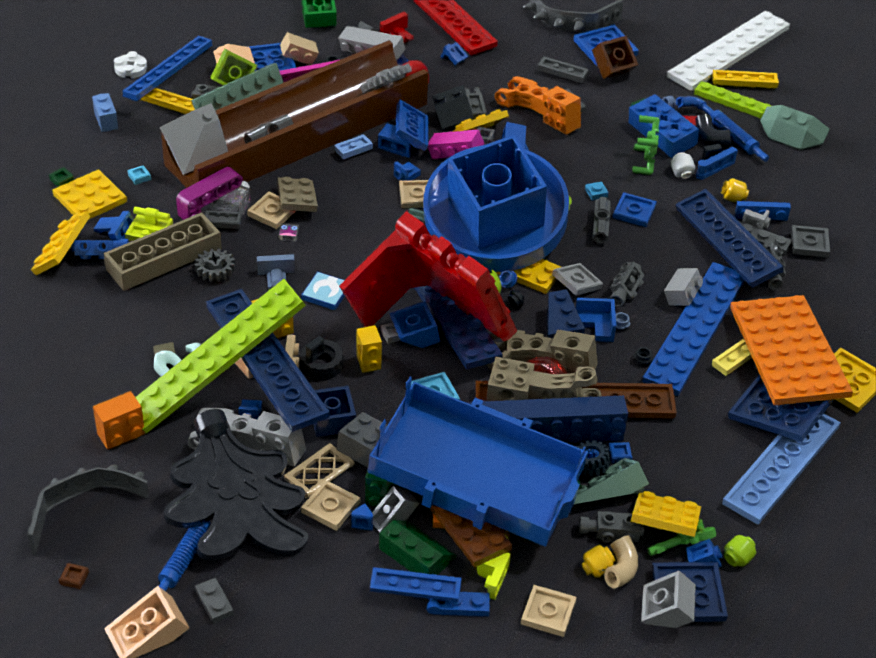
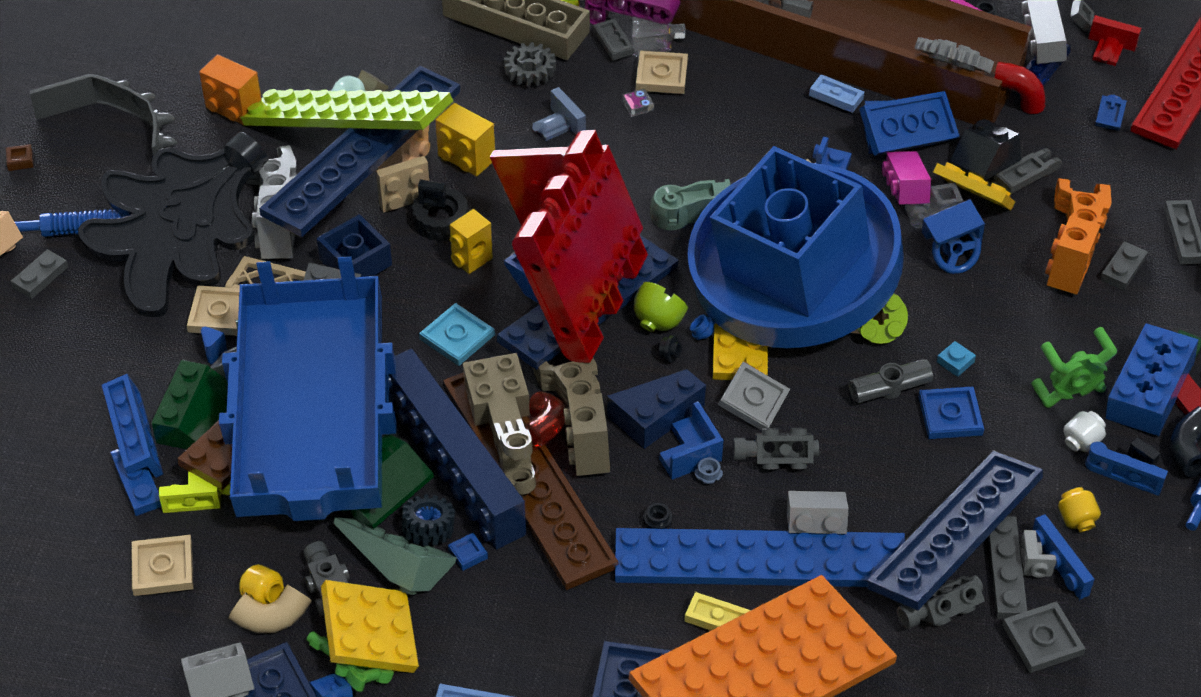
camera: 65 degrees right, 5 degrees up
dark tan plate [277,177,318,212] -> none

